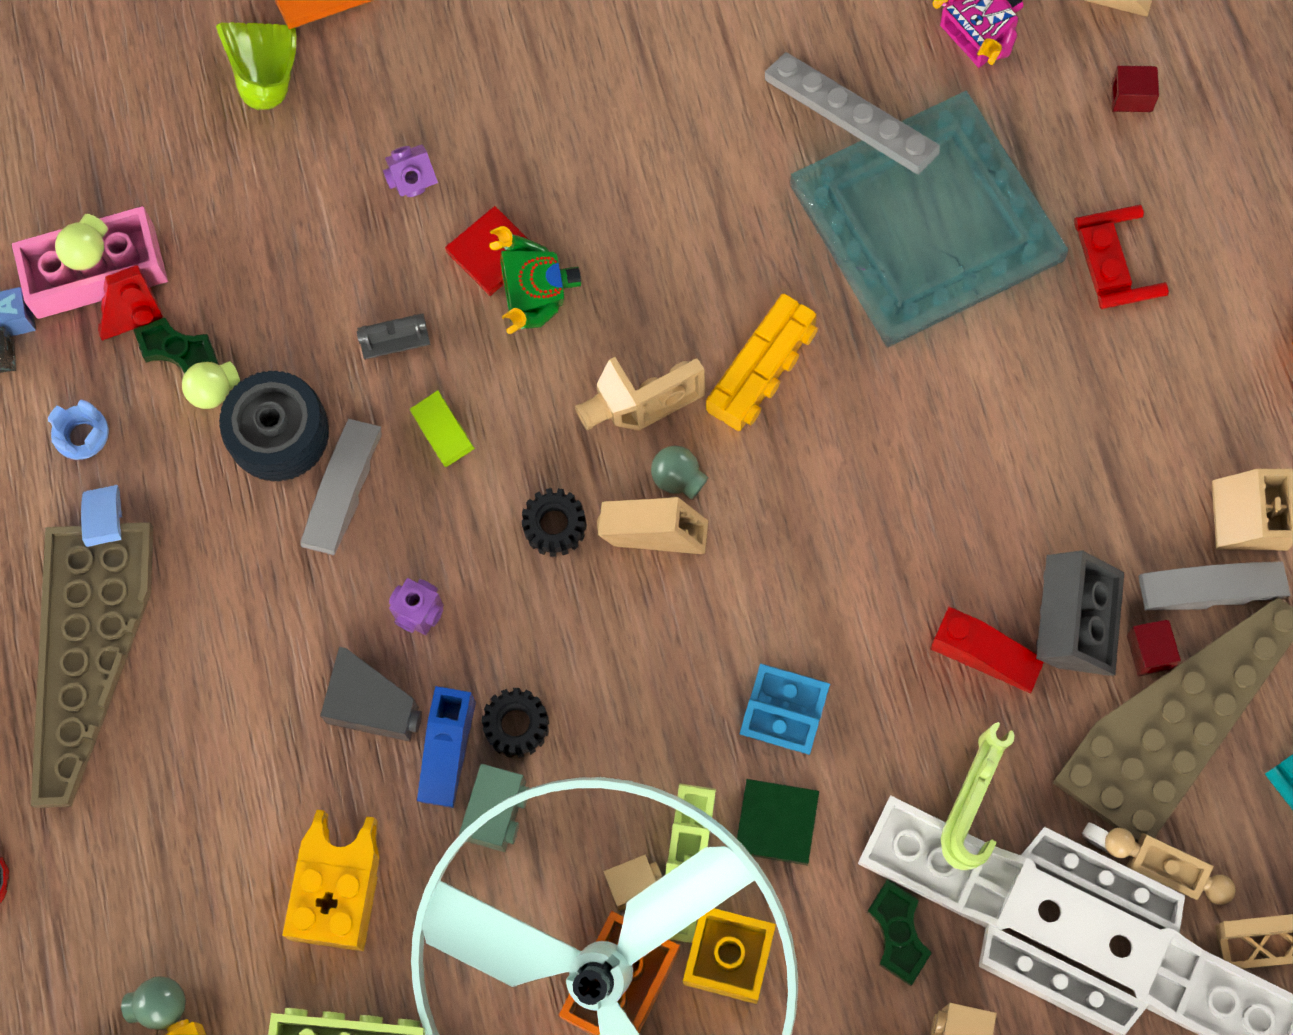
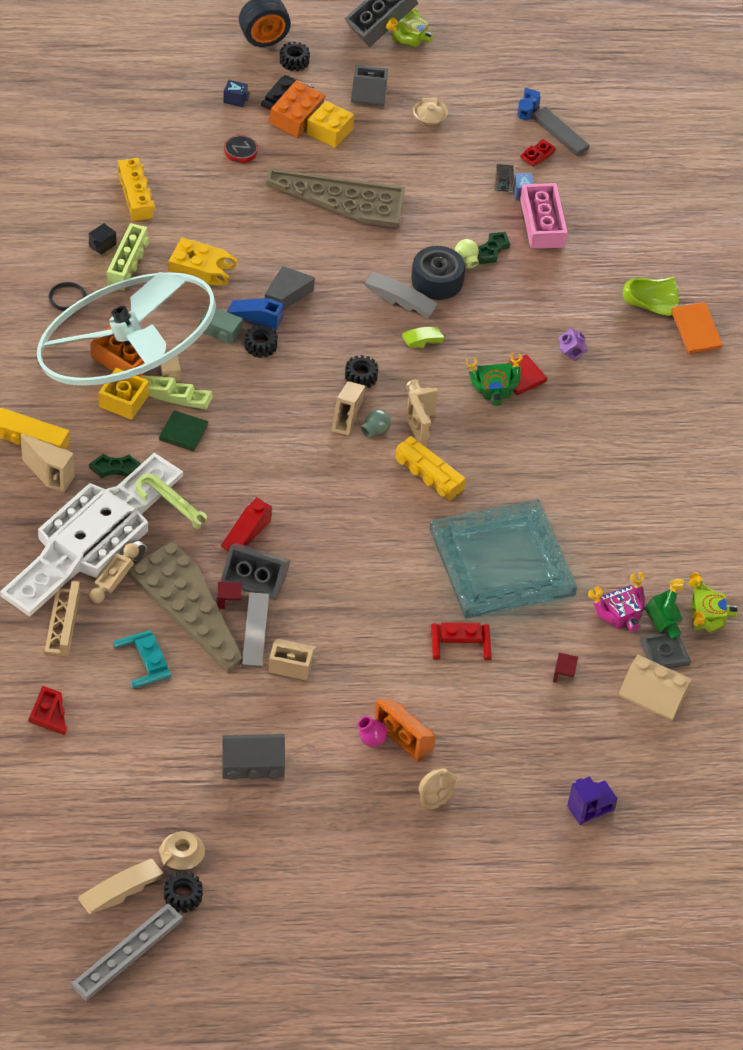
camera: 90 degrees right, 20 degrees down
light blue piece [48,399,109,460] -> none
yellowish green piece [55,214,108,270] -> none
light blue slope [81,485,122,547] -> none
red wing [98,265,164,341] -> none
sand green piece [121,976,186,1030] -> none
dark grey hinge [356,313,430,360] -> none
medium lavender brick [389,578,444,635] -> none
dark azure slope [740,663,830,755] -> none
light grey plate [765,52,940,175] -> none

